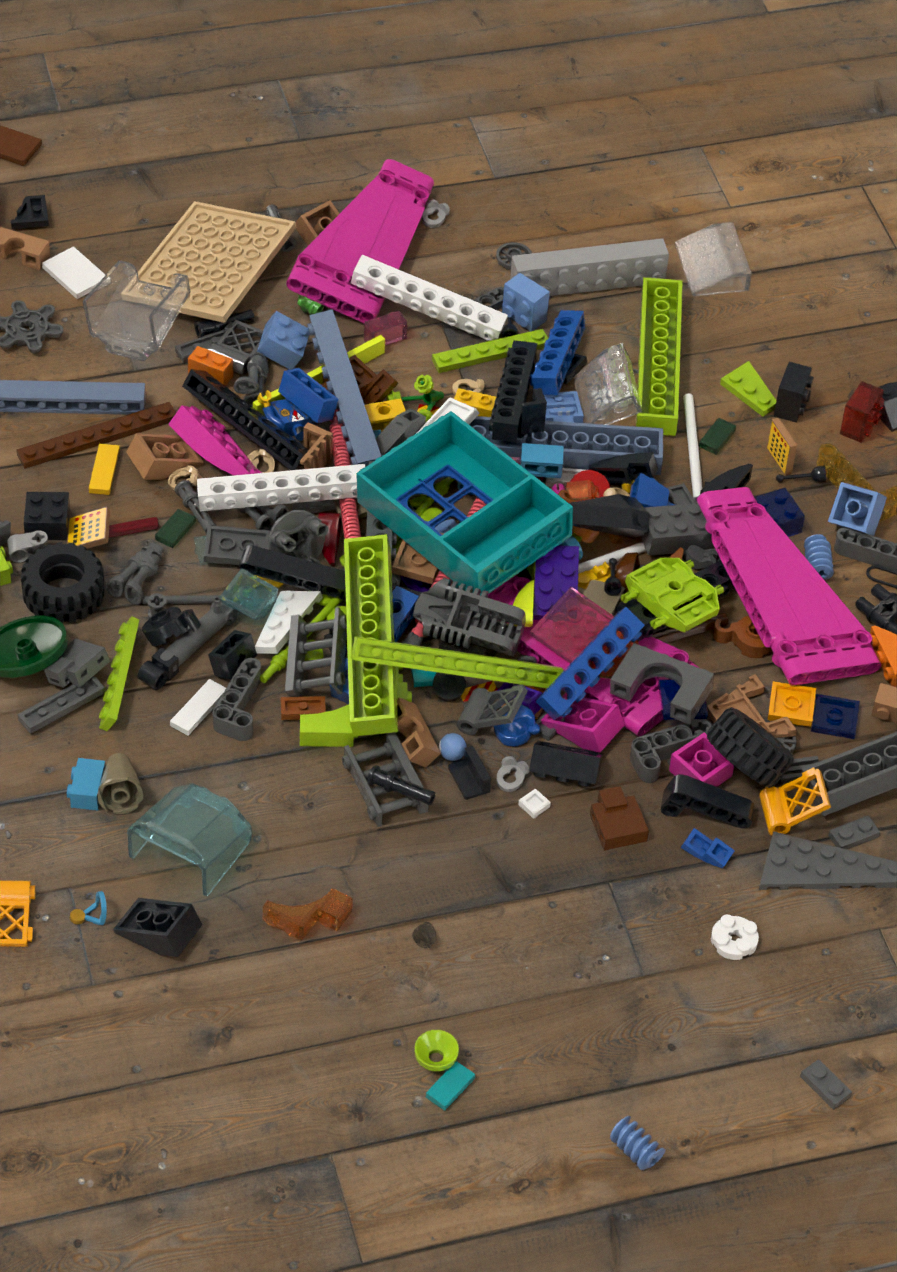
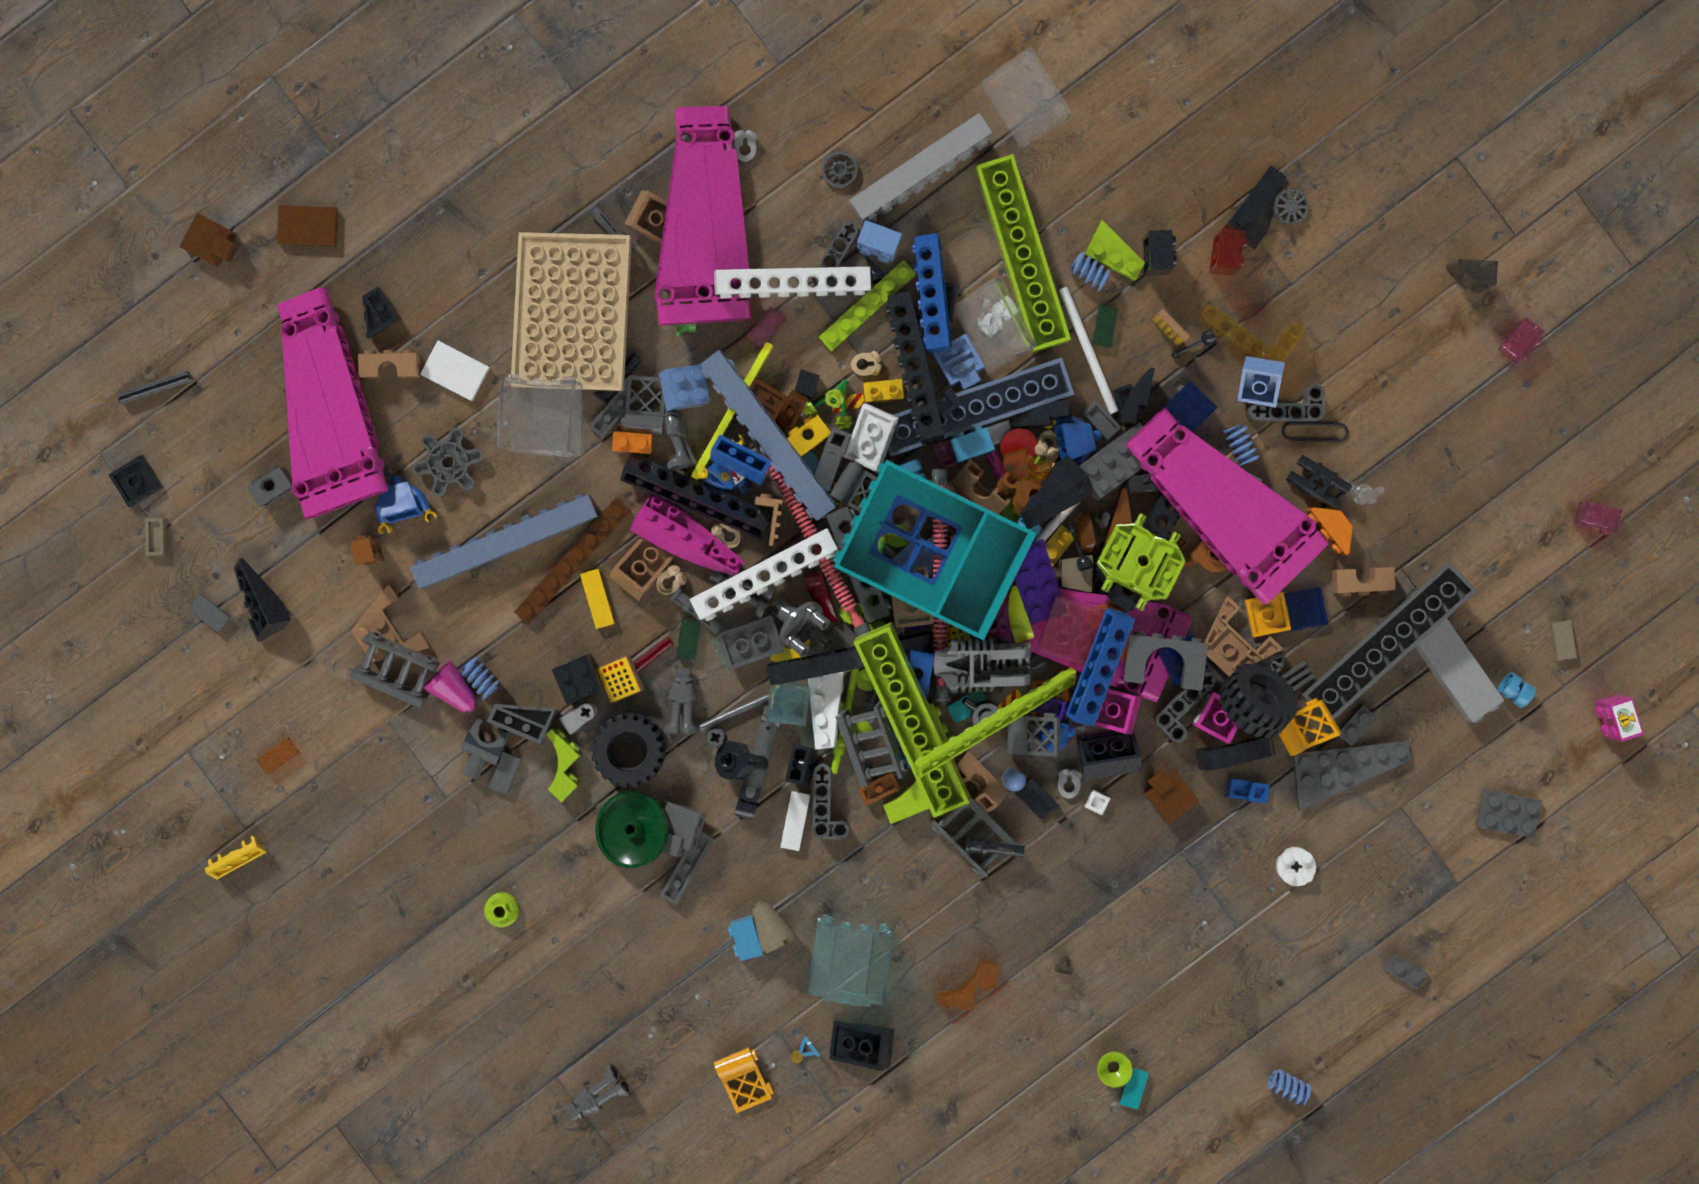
camera: 15 degrees left, 40 degrees up
lime plate [99,616,140,731] -> none
none -> black brick [794,369,820,399]
none -> medium blue piece [1068,251,1110,293]

